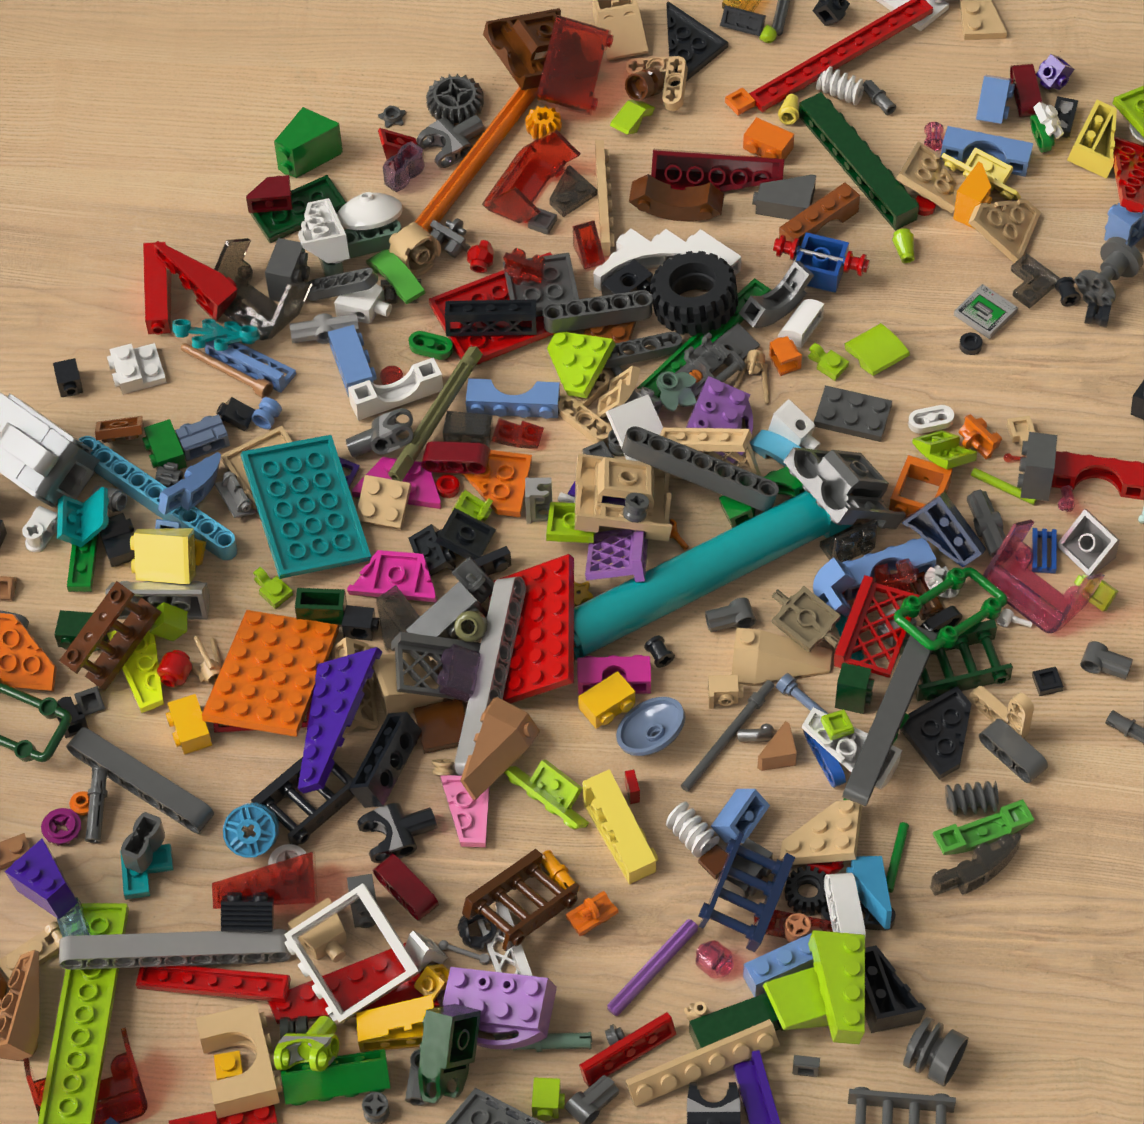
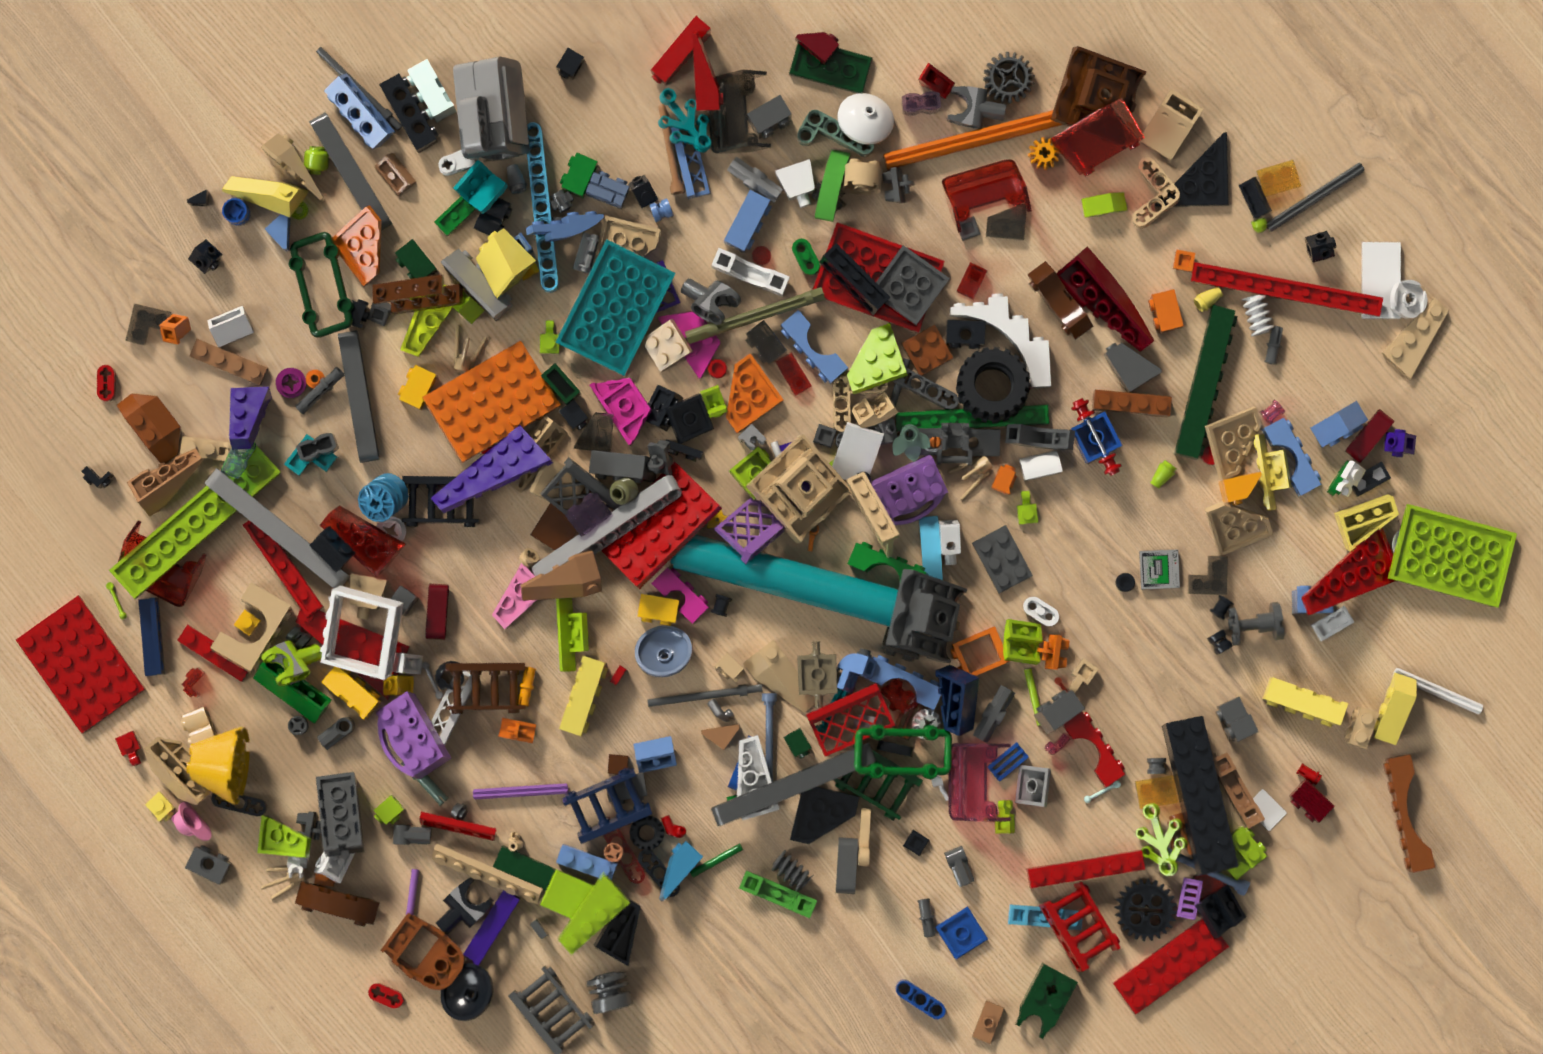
camera: 40 degrees right, 30 degrees up
dark orange plate [95,416,144,443] -> none
white plate [107,343,167,395] -> none
red head [157,650,193,687] -> none
green slope [274,107,343,178] -> none
white wedge [298,198,350,263] -> none
dark grey beam [302,268,378,301] -> none
black brick [349,712,422,808] -> none
black connector [357,803,437,863] -> none
dark grey plate [378,105,406,128] -> none
dark green brick [418,1004,481,1104] -> none
dark red beam [421,441,491,474] -> none
red rock [467,240,494,273] -> none
clear red hips [503,248,545,285] -> none
dark grey beam [543,290,653,333] -> none
tan plate [595,140,615,257] -> none
dark grey beam [622,426,779,511] -> none
dark grey wheel [623,493,649,523] -> none
reddish brown wheel [625,67,664,101] -> none
white piece [666,802,720,858] -> none
clear pink head [695,940,734,979] -> none
dark grey piece [705,597,756,632] -> none
tan plate [780,800,862,865] -> none
lime tile [821,709,855,740] -> none
white beam [824,873,866,937] -> none
lime slope [844,323,910,376] -> none
clear smoke slope [930,833,1022,896] -> none

